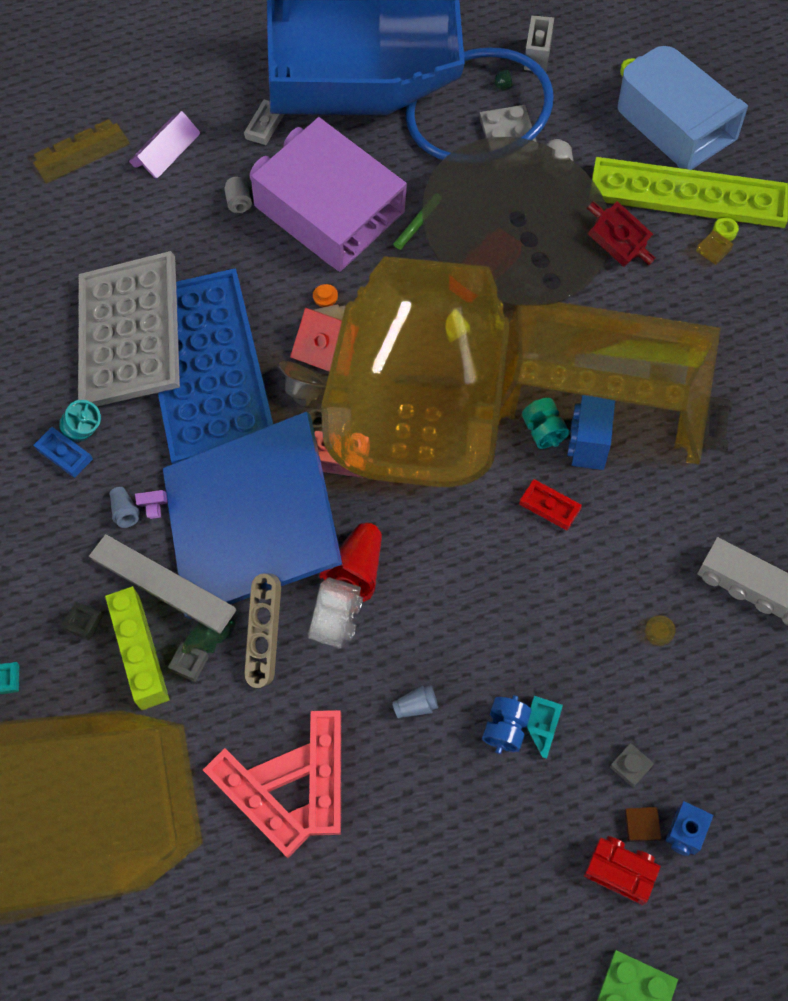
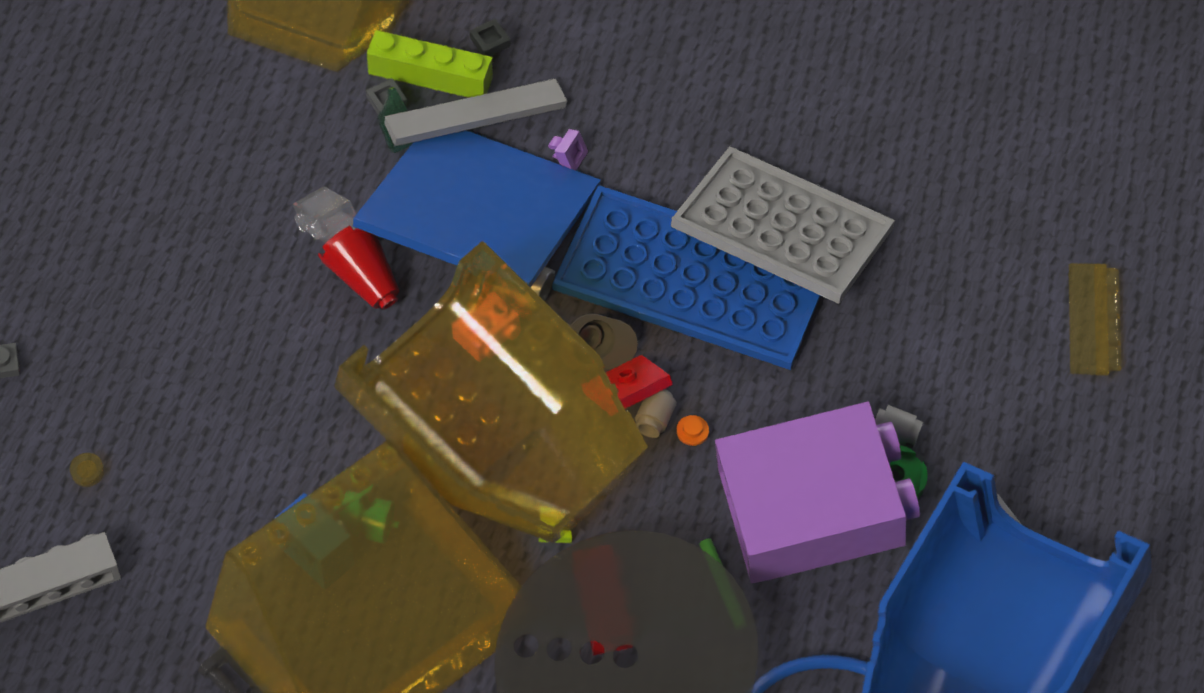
camera: 120 degrees right, 5 degrees down
blue plate [33,427,93,478] -> none
teal wheel [59,400,101,442] -> none
sand blue cone [109,487,139,528] -> none
panel [129,111,200,178] -> none
coral plate [203,710,341,858] -> none
dark tan beam [245,573,281,688] -> none
sand blue cone [392,685,439,719] -> none
blue wheel [482,695,532,754] -> none
red plate [519,479,582,531] -> none
teal slope [527,696,563,759] -> none

